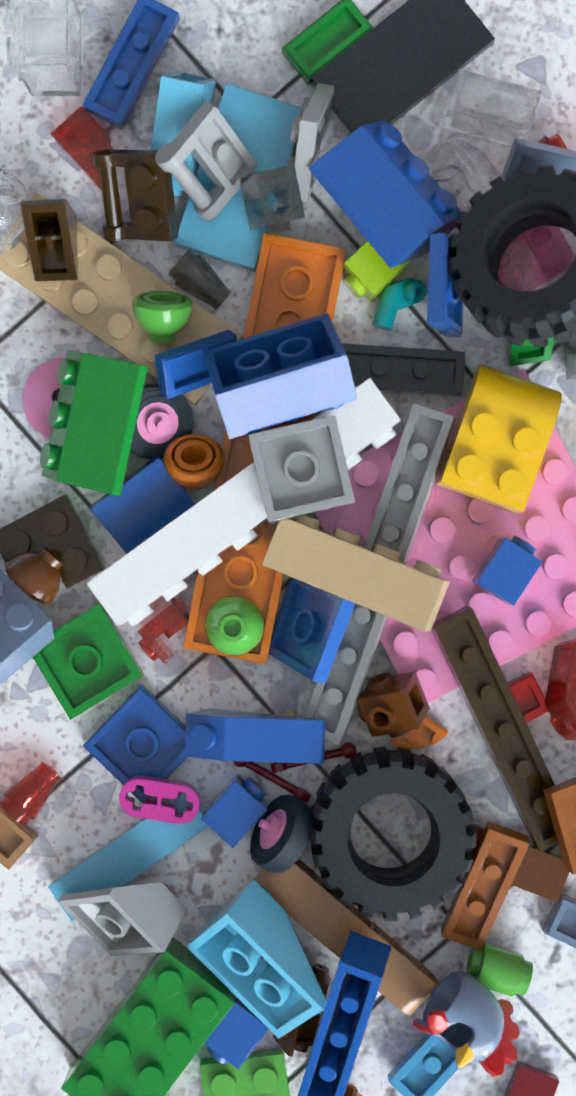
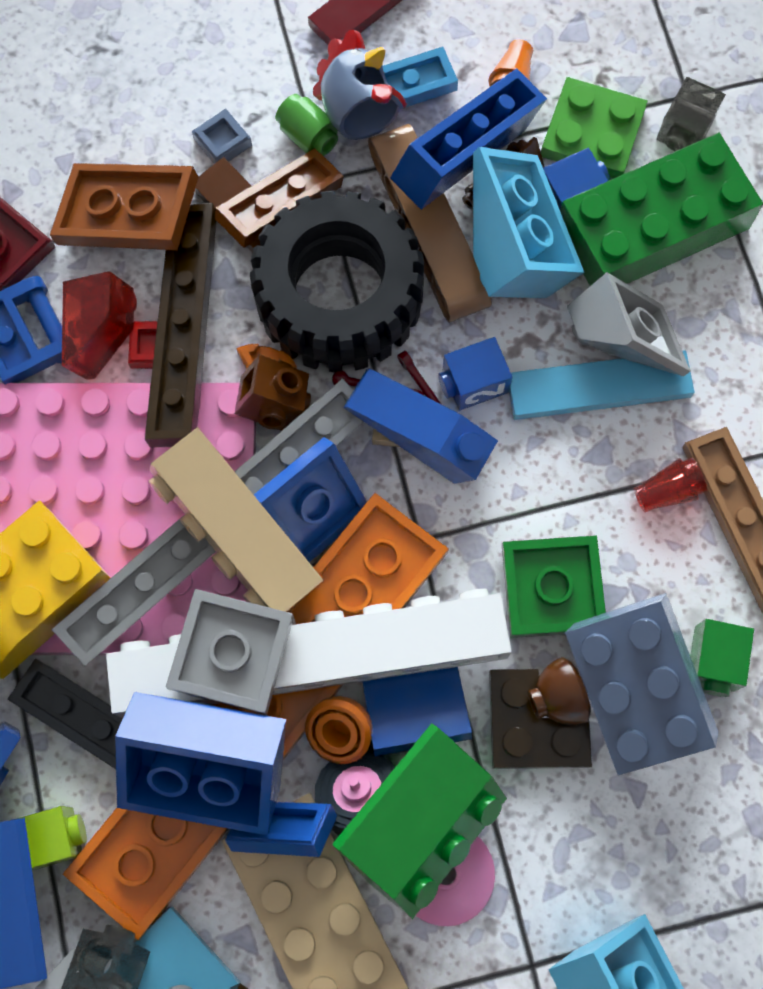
camera: 150 degrees left, 15 degrees down
blue tile [83,684,188,804] -> none
dark pink beam [119,775,201,824] -> none
bright green brick [132,291,193,344] -> none
clear red bracket [137,597,191,664] -> none
clear smoke cone [168,249,232,310] -> none
bright green brick [205,596,264,655] -> none
black wheel [250,795,313,873] -> none
teal arm [372,278,427,331] -> none
blue brick [471,535,543,606] -> none

